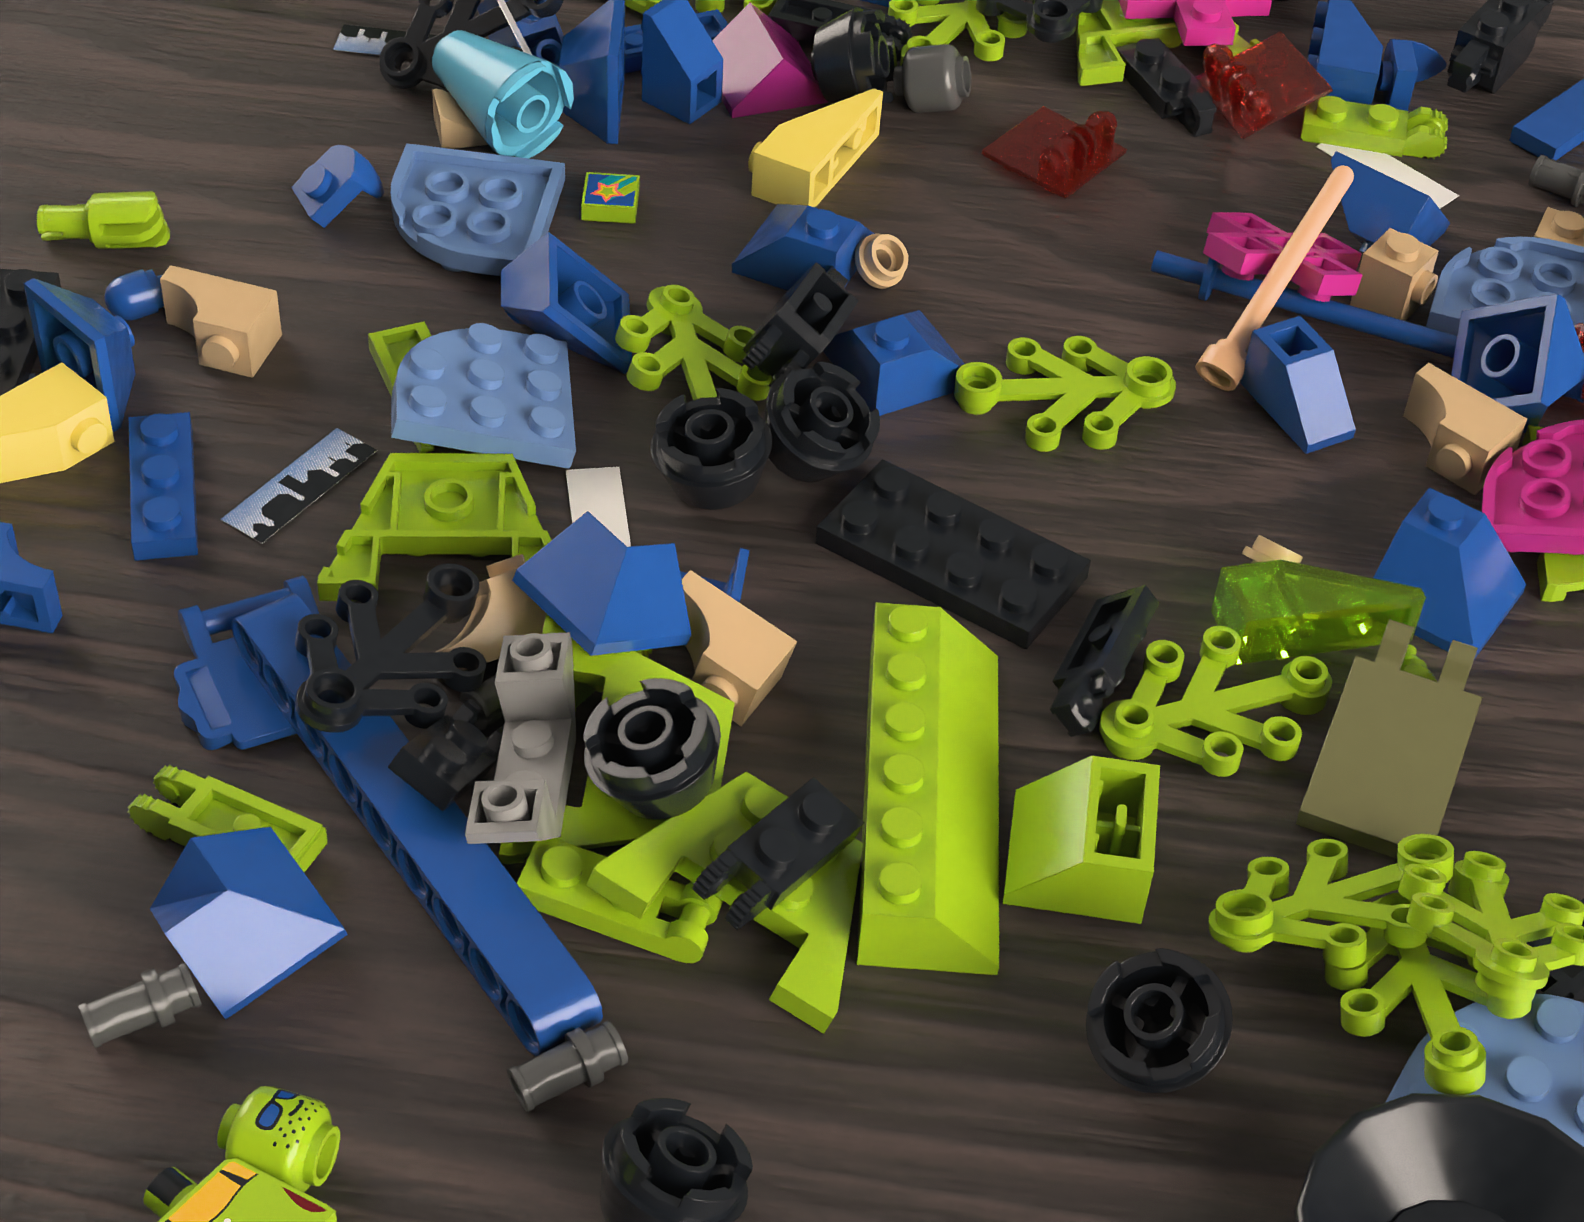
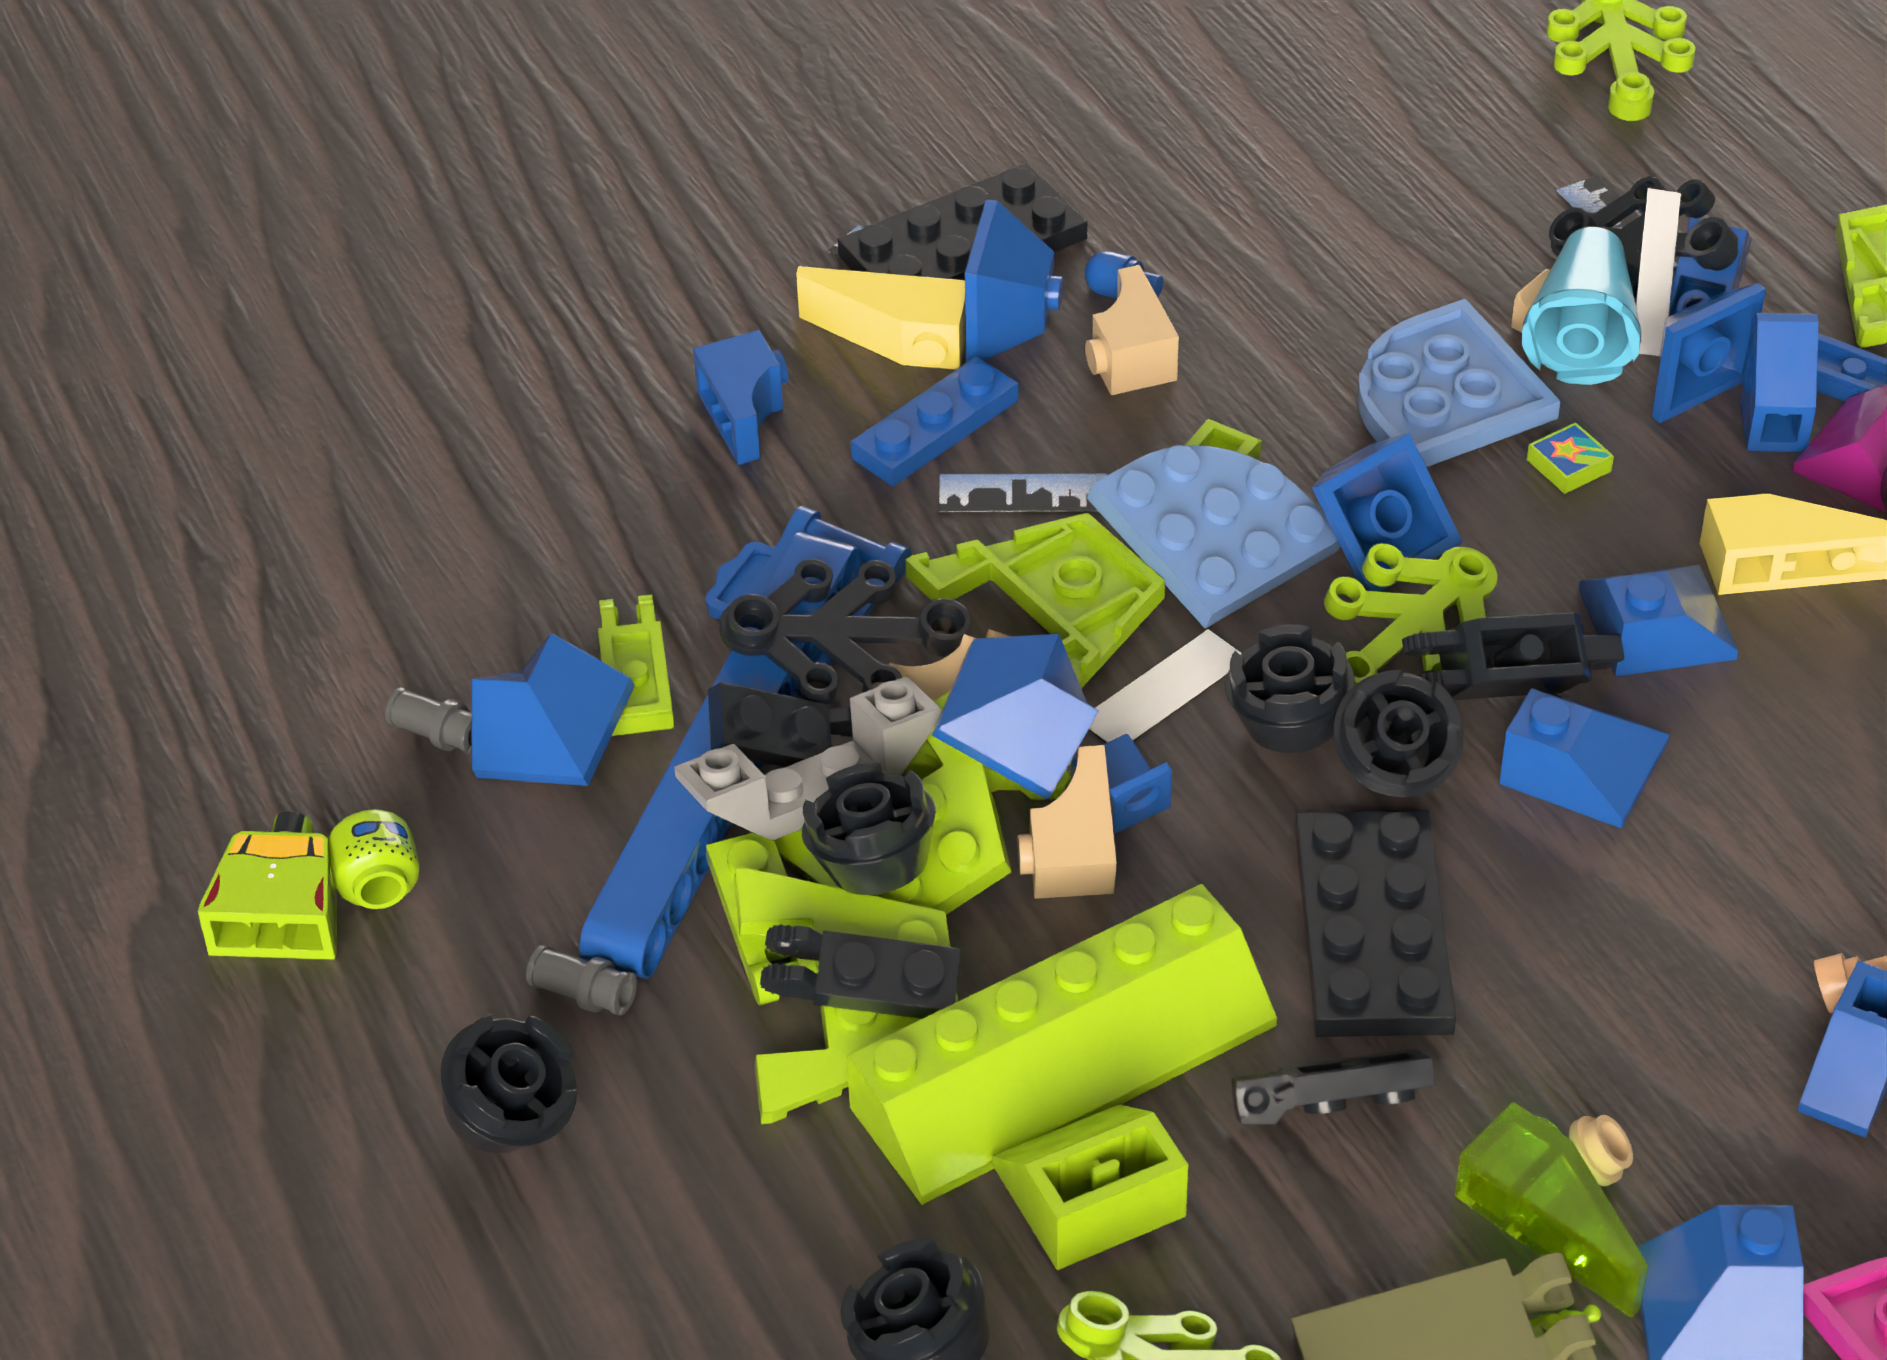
camera: 60 degrees right, 0 degrees up
lime arm [37,191,170,249] -> none
blue plate [291,145,384,228] -> none
tan plate [855,233,908,289] -> none
lime plant [954,336,1176,452] -> none
lime plant [1099,626,1332,777] -> none

